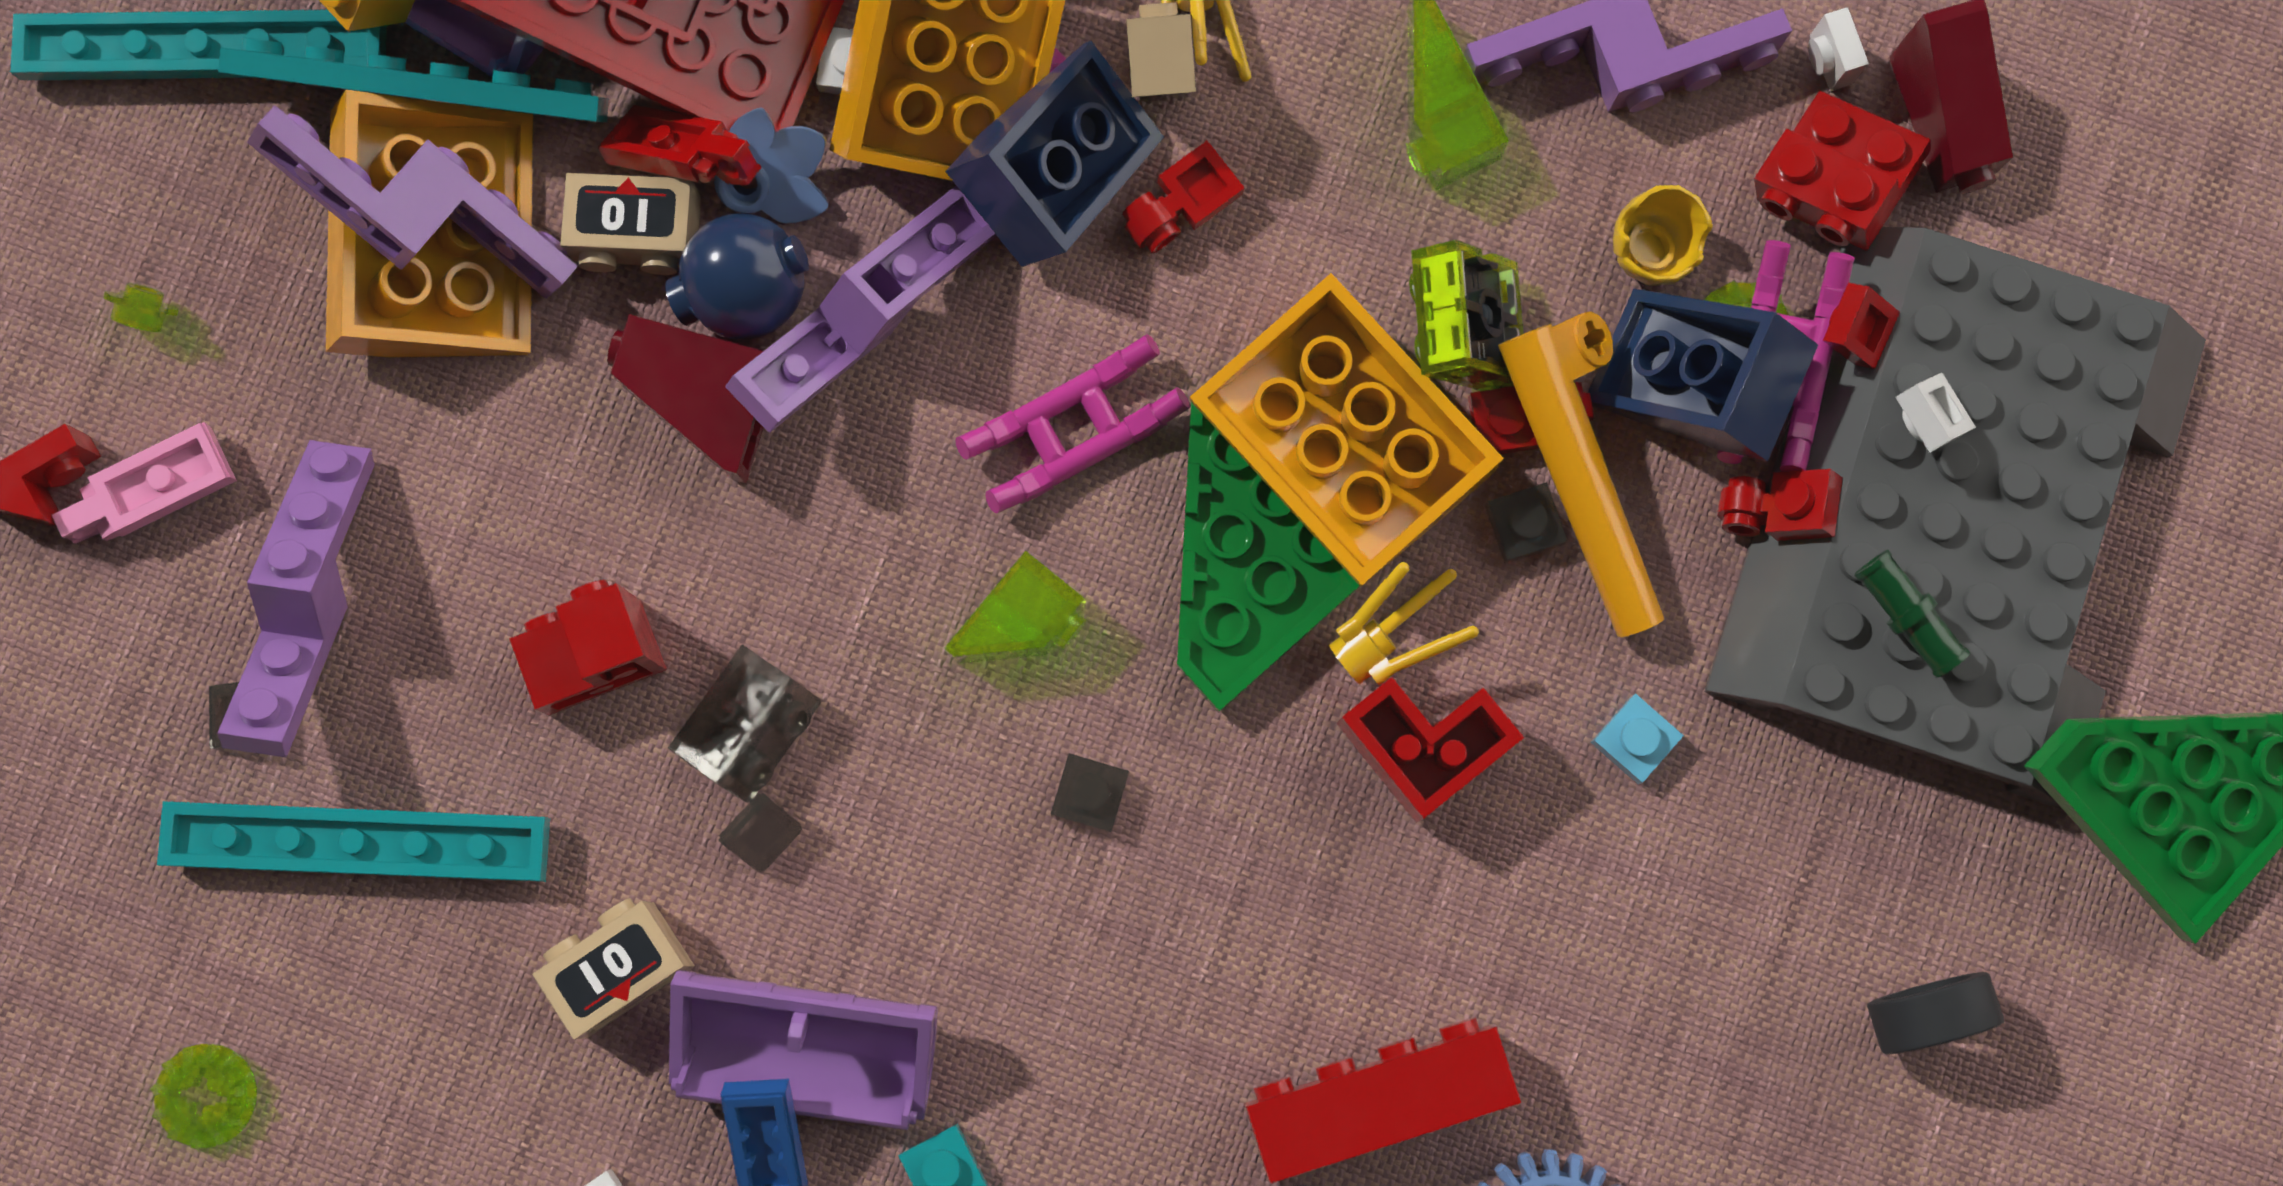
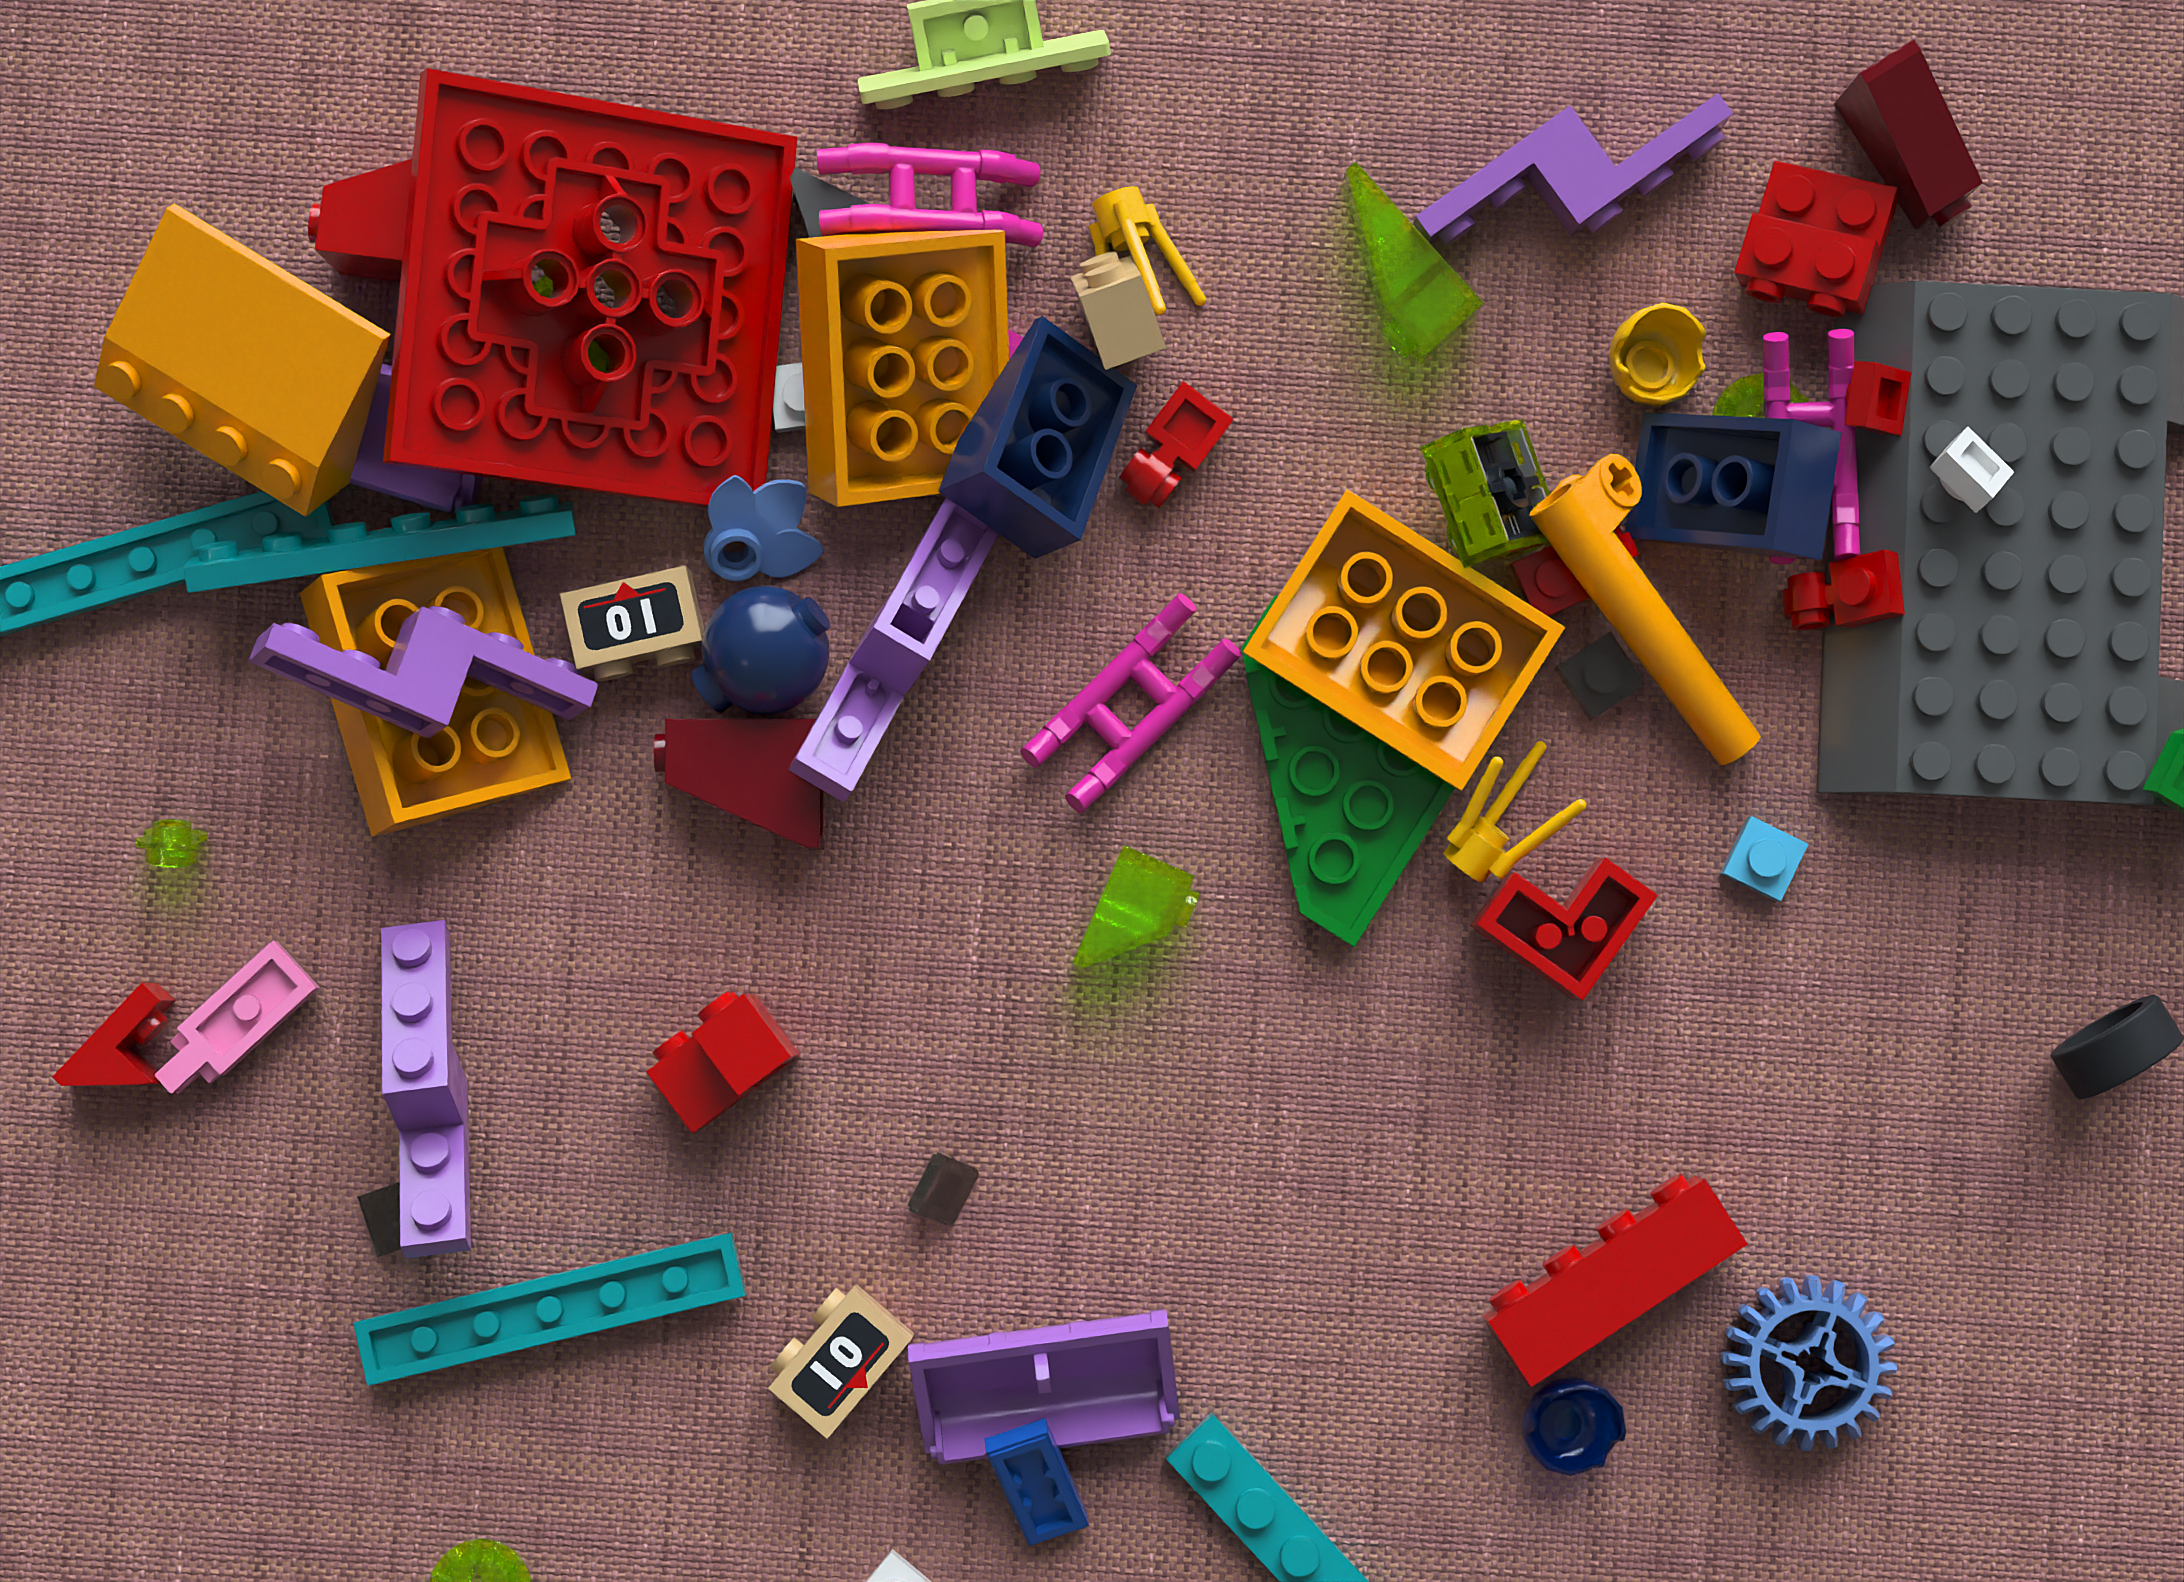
camera: 20 degrees left, 5 degrees up
red hinge [598,105,761,185] -> none
clear smoke bracket [668,645,821,803] -> none
clear smoke plate [1051,753,1130,833] -> none
white plate [1808,7,1869,91] -> none
dark green pin [1854,549,1970,678] -> none

